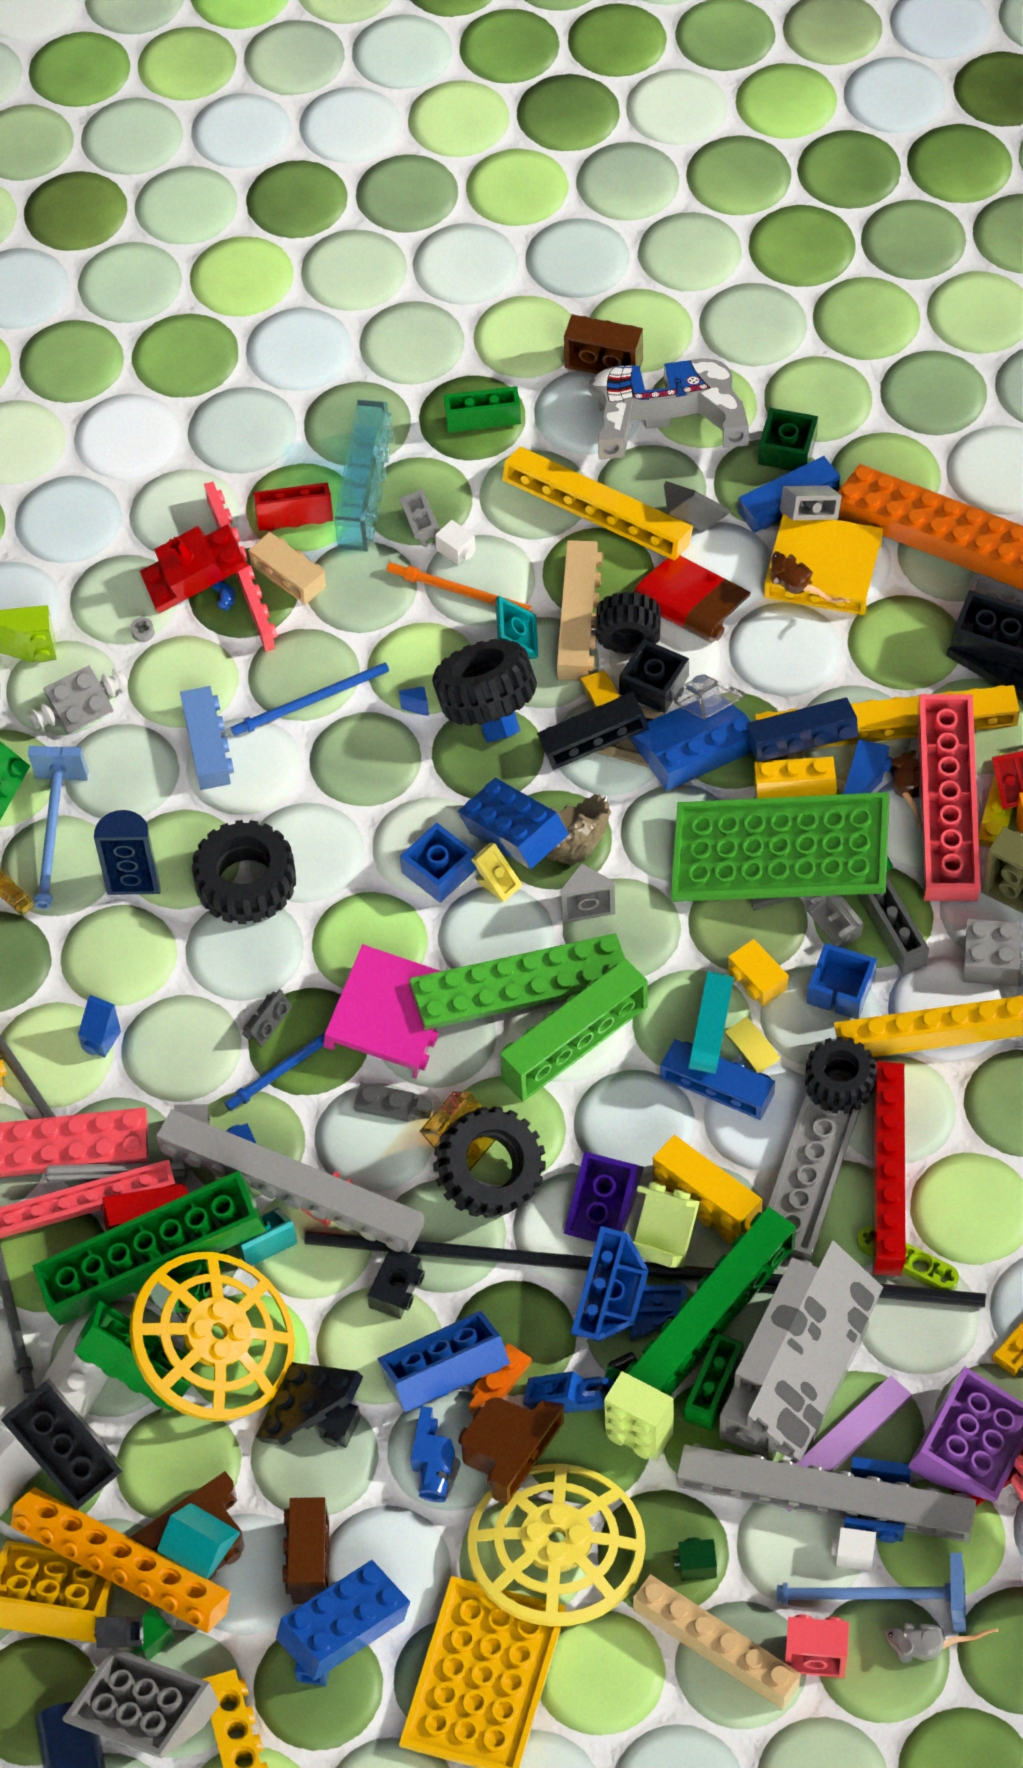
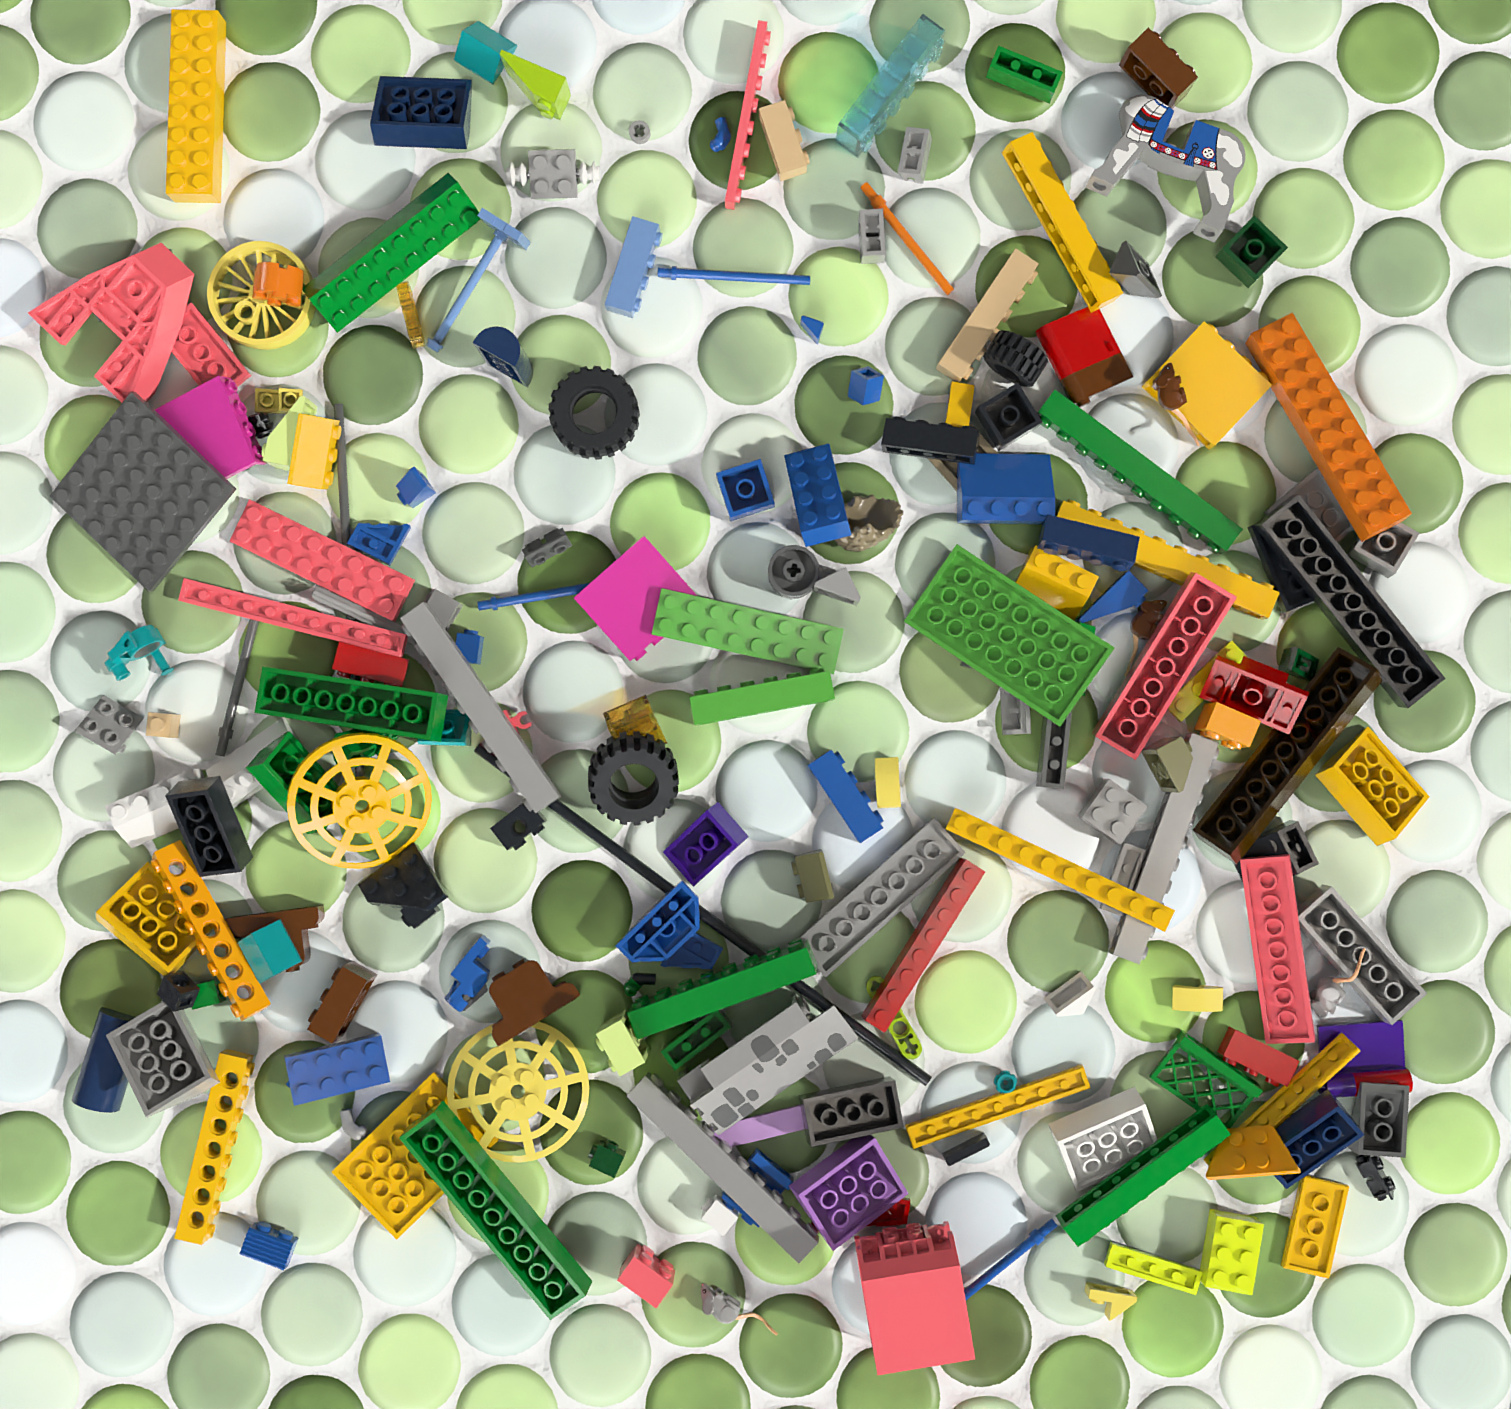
camera: 30 degrees right, 30 degrees up
red brick [140,524,248,614] -> none
red brick [253,482,333,531] -> none
dark grey hinge [354,1082,433,1122] -> none
blue brick [377,1311,510,1412] -> none
black tyre [432,639,537,726] -> none
white brick [435,520,475,566] -> none
orange hinge [468,1343,532,1415] -> none
light yellow slope [471,843,523,902] -> none
teal slope [495,596,539,659] -> none
blue plate [523,1371,615,1413] -> none
yellowish green panel [632,1182,700,1268] -> none
tan brick [633,1574,801,1710] -> none
yellow brick [653,1134,762,1244] -> none
clear slope [673,674,746,720] -> none
teal beam [688,971,734,1074] -> none
yellow brick [728,939,789,1007] -> none
blue brick [738,456,840,533] -> none
medium blue tile [777,1553,966,1632] -> none
light grey brick [780,485,842,520] -> none
black tyre [805,1037,876,1114] -> none
blue piece [806,943,877,1019] -> none
none -> light grey arm [340,1108,368,1140]
none -> blue wing [347,523,411,566]
none -> green brick [399,1100,592,1320]
none -> dark grey wheel [768,545,820,599]
none -> olive slope [791,849,834,903]
none -> black brick [798,1076,904,1147]
none -> light grey brick [858,208,886,264]
none -> green brick [1037,390,1243,554]

